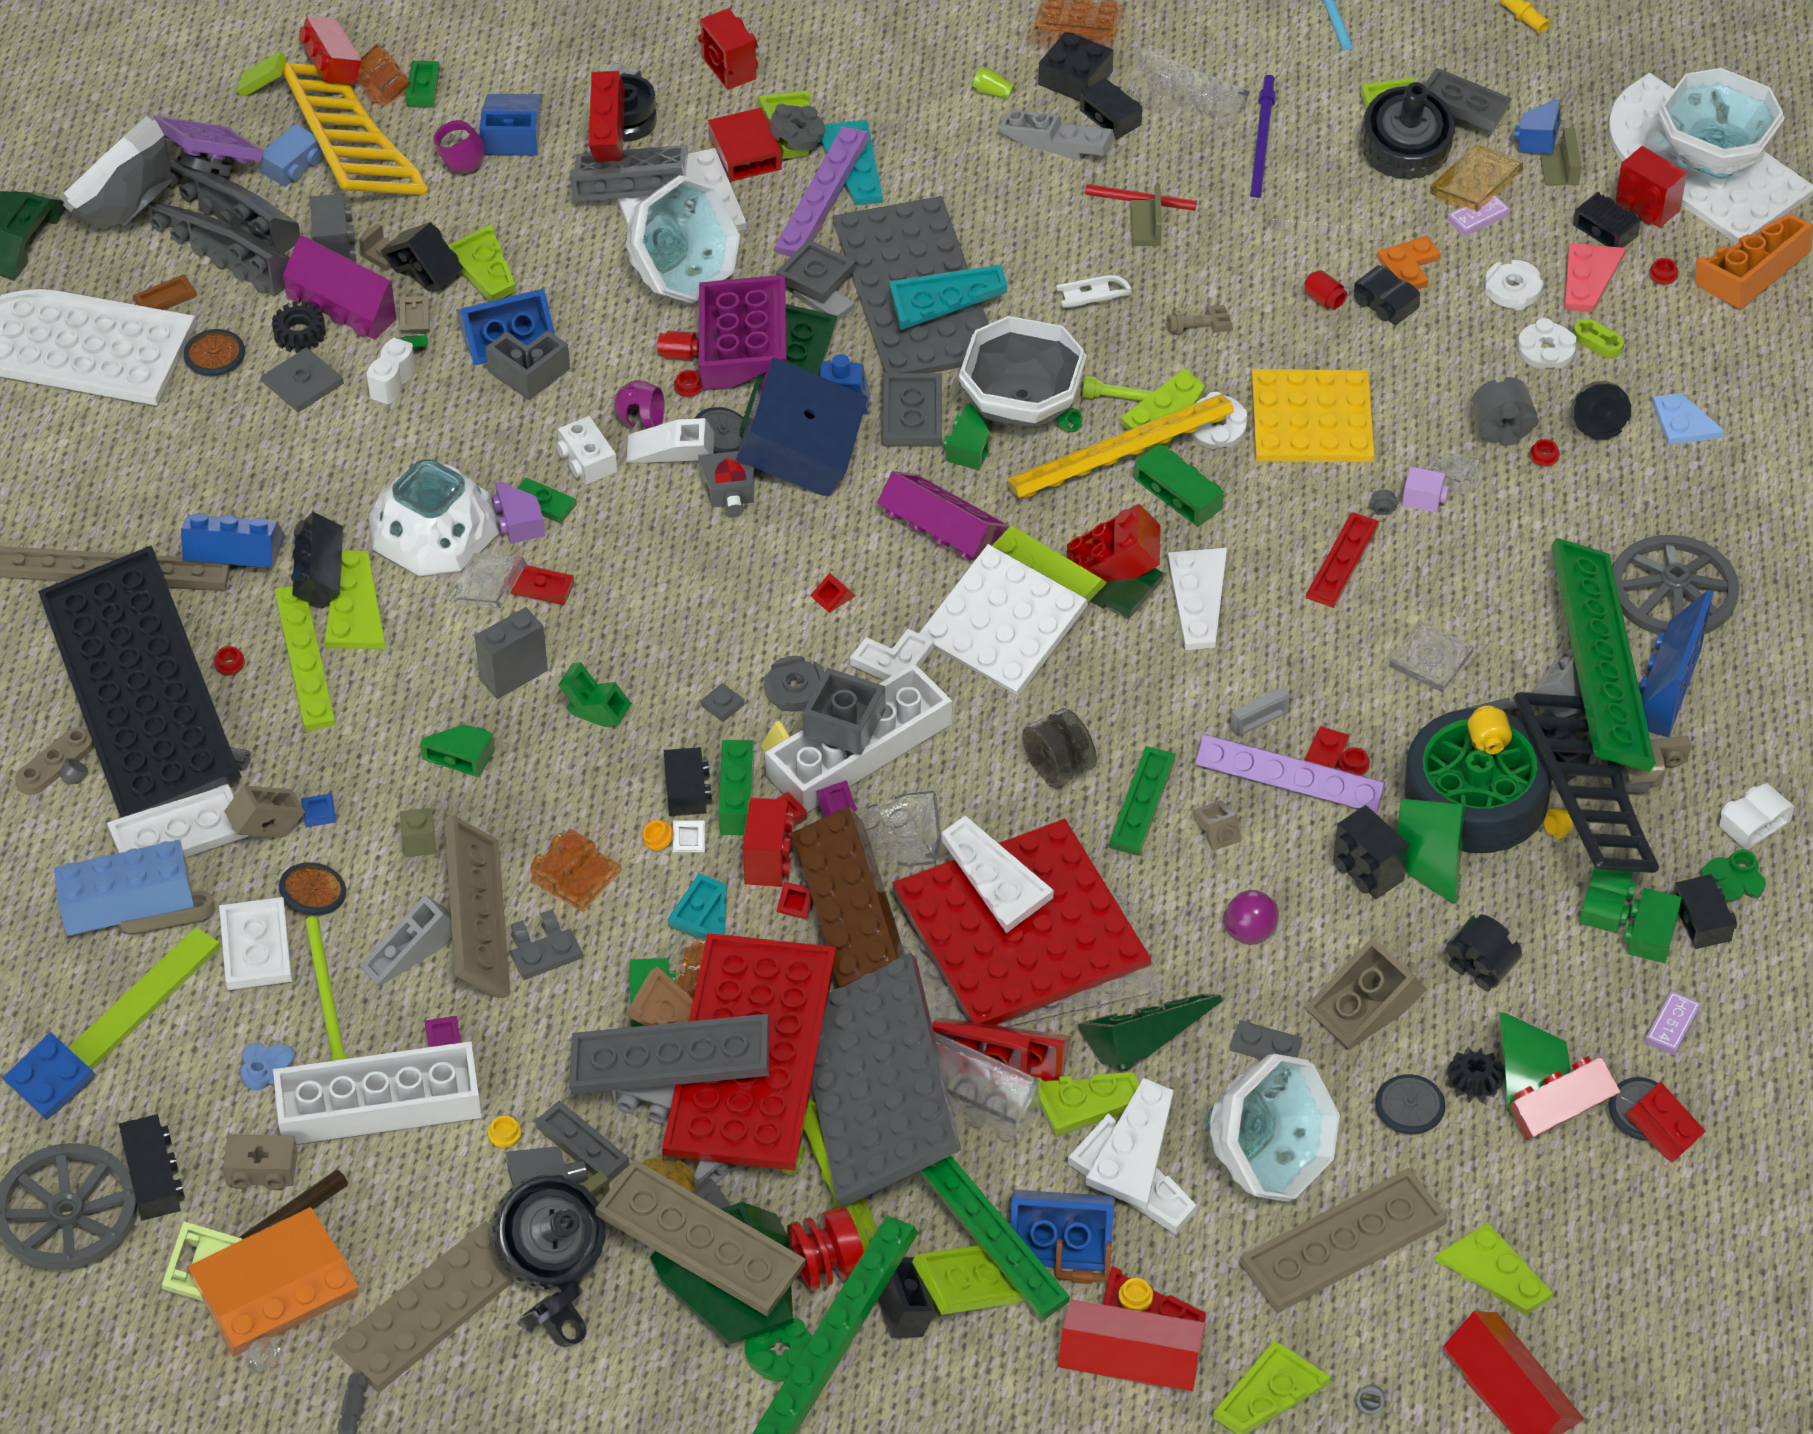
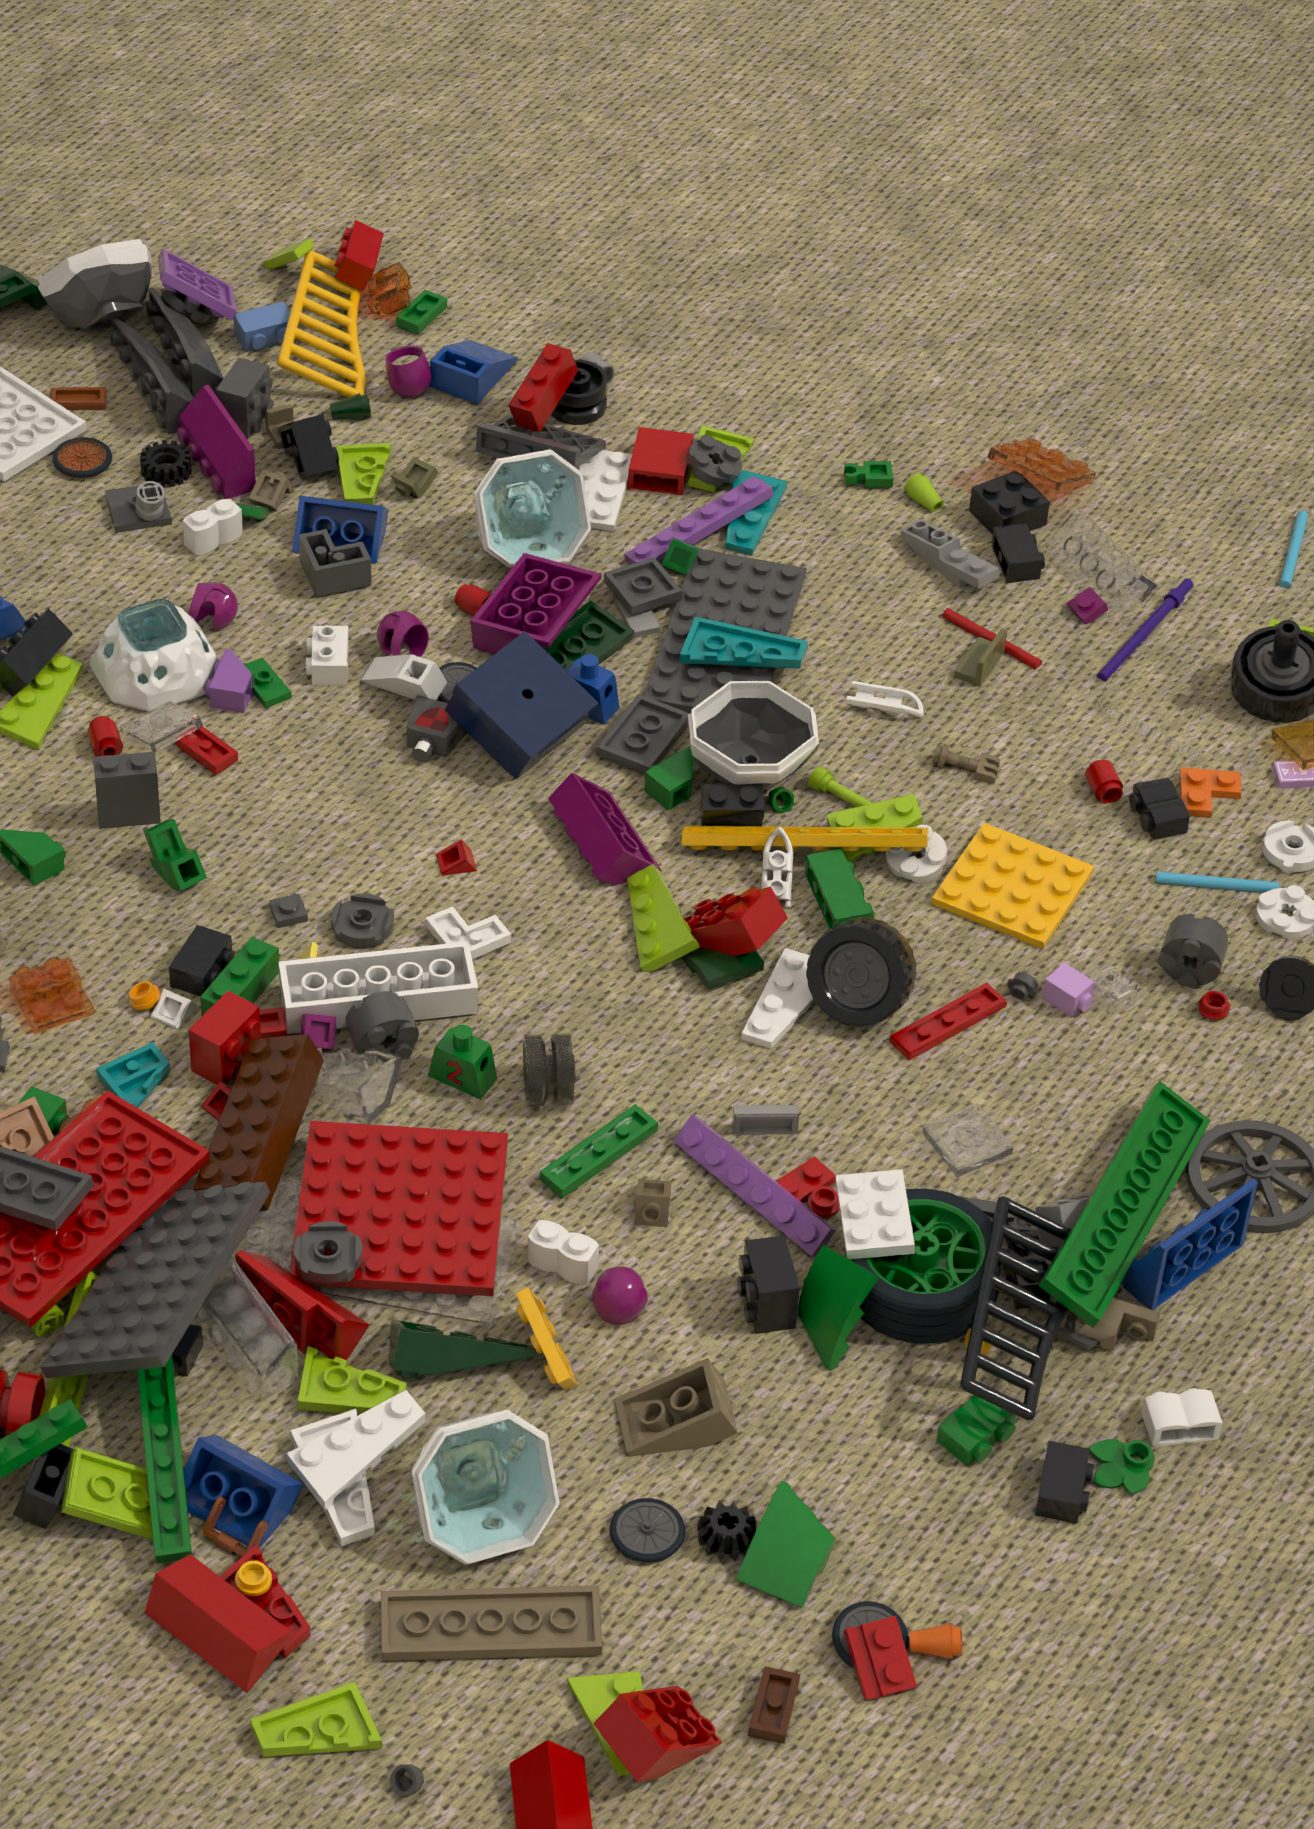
camera: 25 degrees right, 5 degrees down
red plate [674,370,703,397] -> none
red brick [697,8,758,90] -> none
dark grey brick [803,668,886,755] -> none
white plate [919,544,1088,696] -> none
white wing [942,816,1054,933] -> none
dark grey plate [1230,1020,1303,1060] -> none
black brick [1446,914,1522,992] -> none
yellow head [1467,706,1512,754] -> none
brick [1508,1056,1620,1140] -> none
green brick [1624,888,1682,964] -> none
lavender tile [1645,991,1701,1056] -> none
none -> red brick [87,716,123,757]
none -> light grey wheel [135,481,165,521]
none -> magenta helmet [188,582,238,630]
none -> dark grey plate [293,1221,362,1283]
none -> dark green cone [330,393,371,420]
none -> dark grey brick [345,991,419,1066]
none -> olive bracket [391,457,438,498]
none -> green torso [428,1025,497,1100]
none -> yellow wing [516,1287,578,1390]
none -> white brick [527,1220,599,1285]
none -> red slope [593,1686,722,1782]
none -> green plate [662,537,699,575]
none -> black brick [700,784,764,827]
none -> reddish brown plate [748,1666,801,1744]
none -> white piece [761,827,793,908]
none -> black wheel [806,917,917,1027]
none -> white plate [836,1169,915,1260]
none -> green plate [844,461,893,488]
none -> orange cone [910,1623,963,1660]
none -> magenta plate [1067,587,1108,624]
none -> medium azure bar [1155,871,1279,893]

